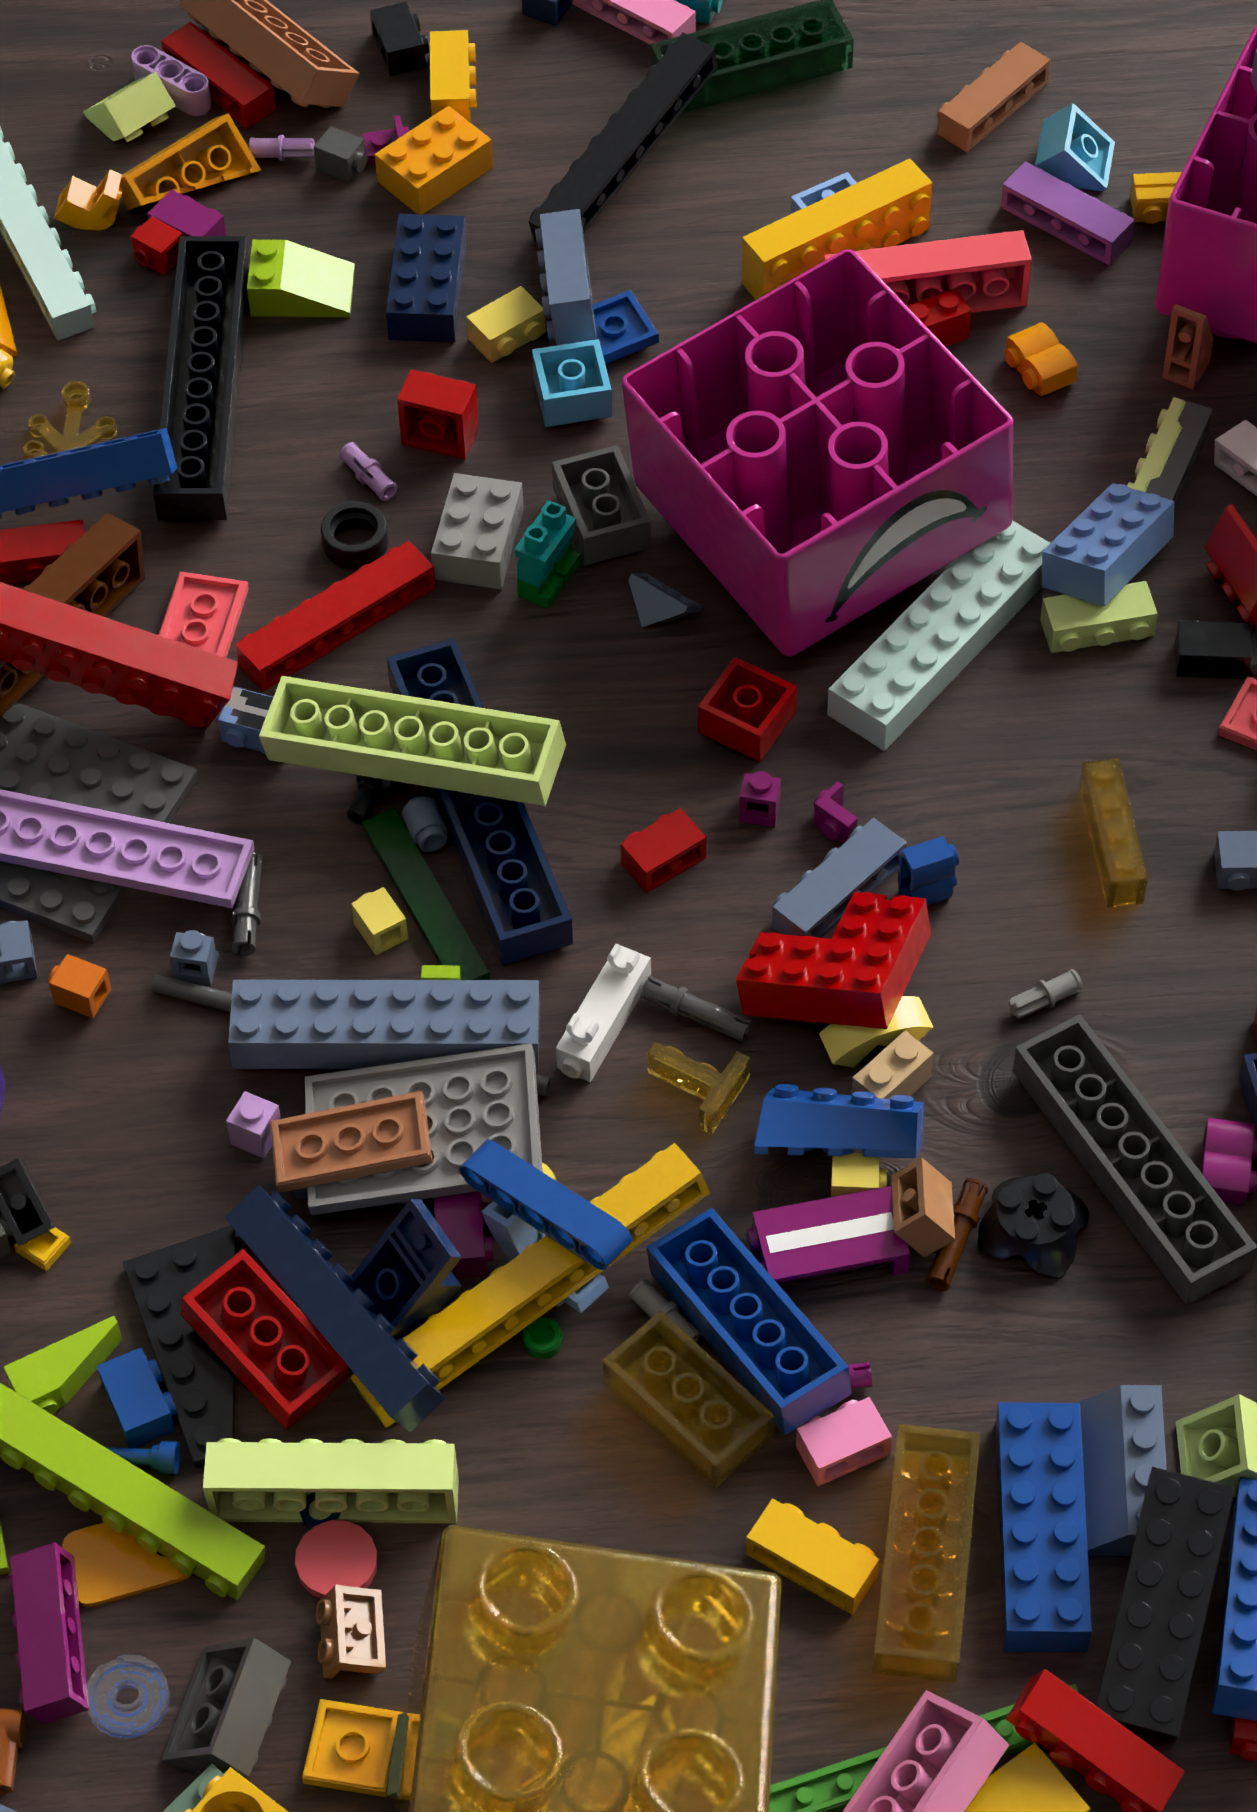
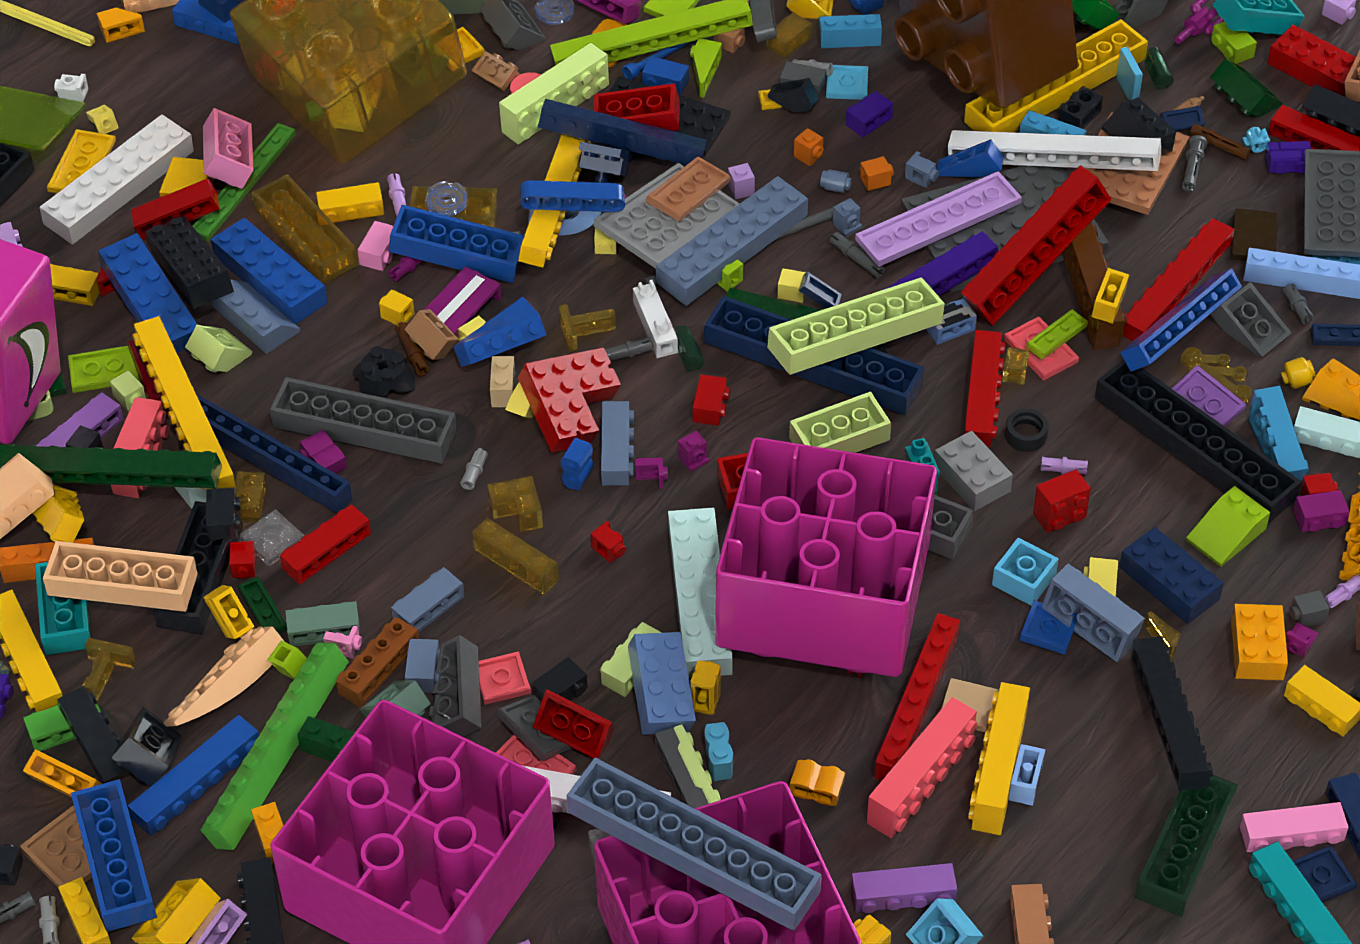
camera: 135 degrees right, 5 degrees down
none -> yellow brick [379,289,415,326]
none -> lavender pin [387,173,407,218]
none -> clear tile [425,181,468,216]
none -> clear yellow brick [487,476,543,532]
none -> red brick [590,521,627,563]
none -> clear green brick [675,325,705,373]
none -> yellow brick [691,660,721,715]
none -> medium azure brick [705,722,733,781]
none -> yellowish green brick [789,392,891,453]
none -> orange brick [794,128,824,166]
none -> tile [798,271,842,309]
none -> sand blue brick [820,169,852,194]
none -> dark purple brick [882,231,998,296]
none -> clear yellow brick [1002,347,1030,385]
none -> lime tile [1026,310,1088,360]
none -> yellow brick [1092,268,1129,324]
none -> clear yellow slope [1145,611,1181,661]
none -> medium lavender tile [1172,365,1247,427]
none -> dark azure wedge [1248,386,1309,483]

